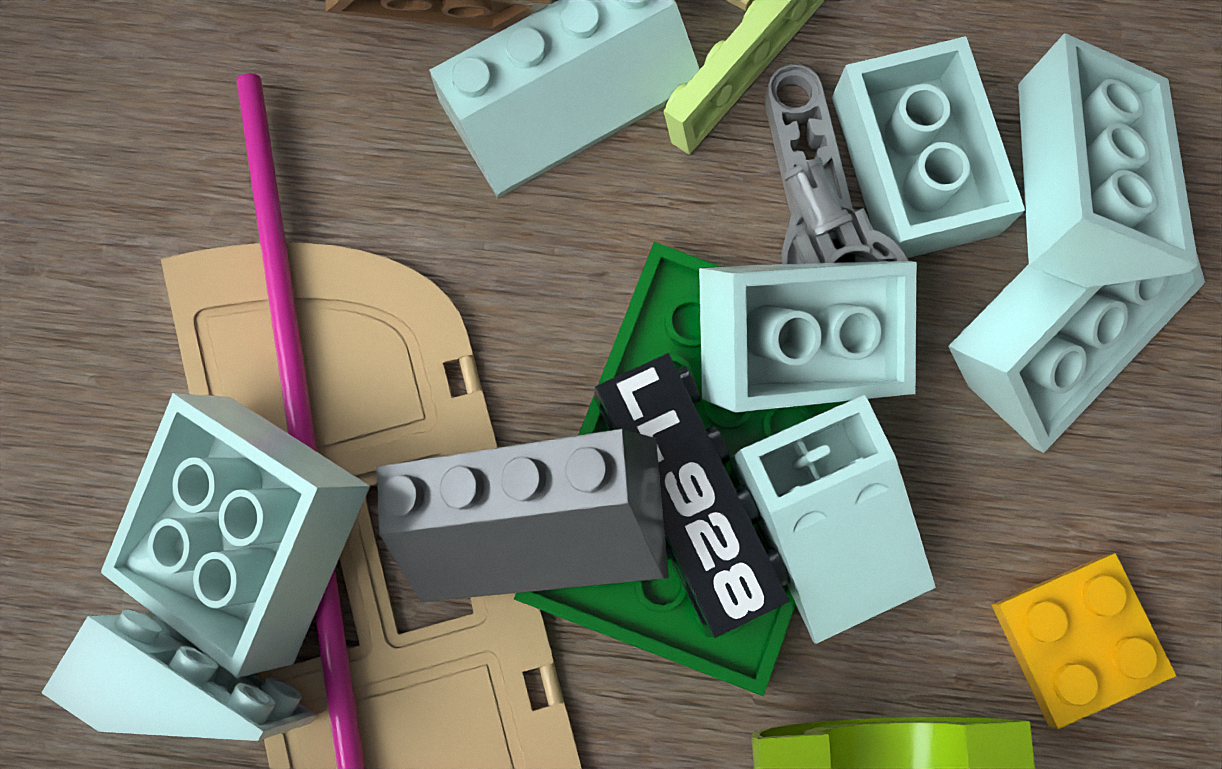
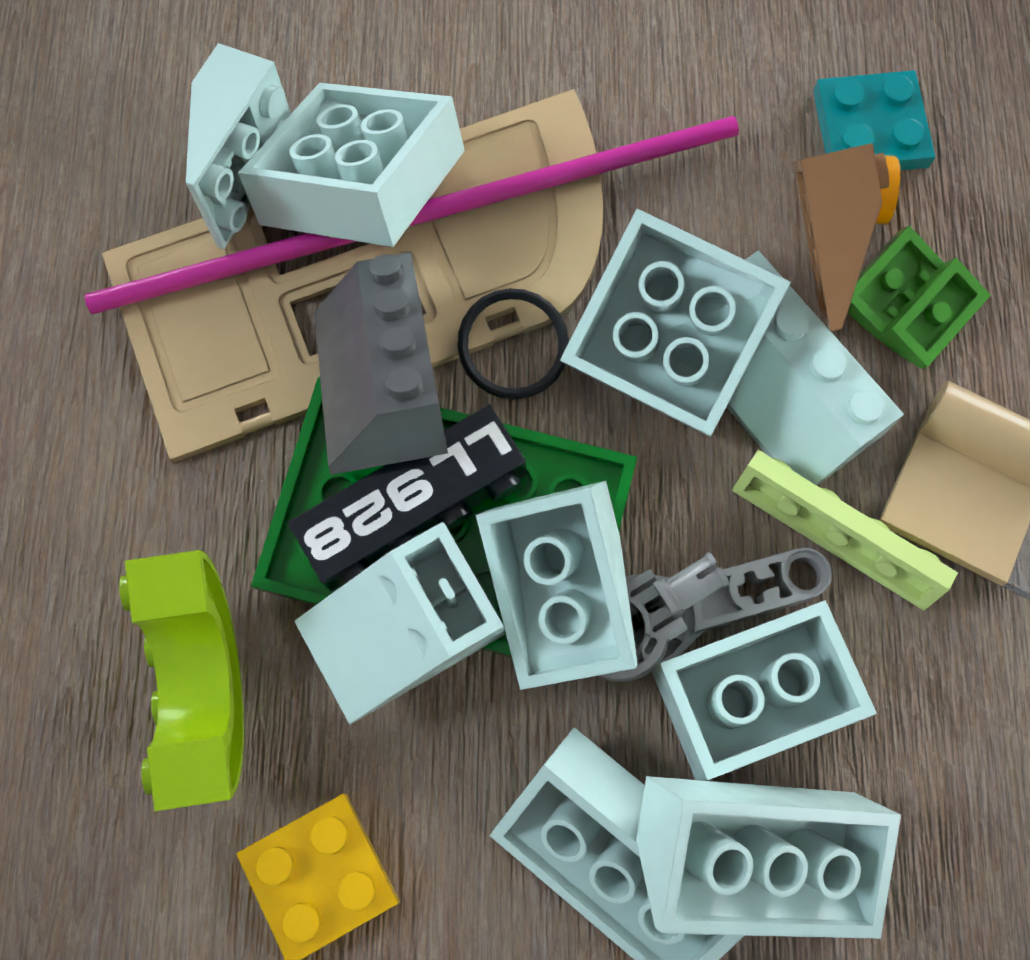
camera: 85 degrees right, 5 degrees down
none -> black tyre [457,288,569,399]
none -> light aqua slope [560,209,791,437]

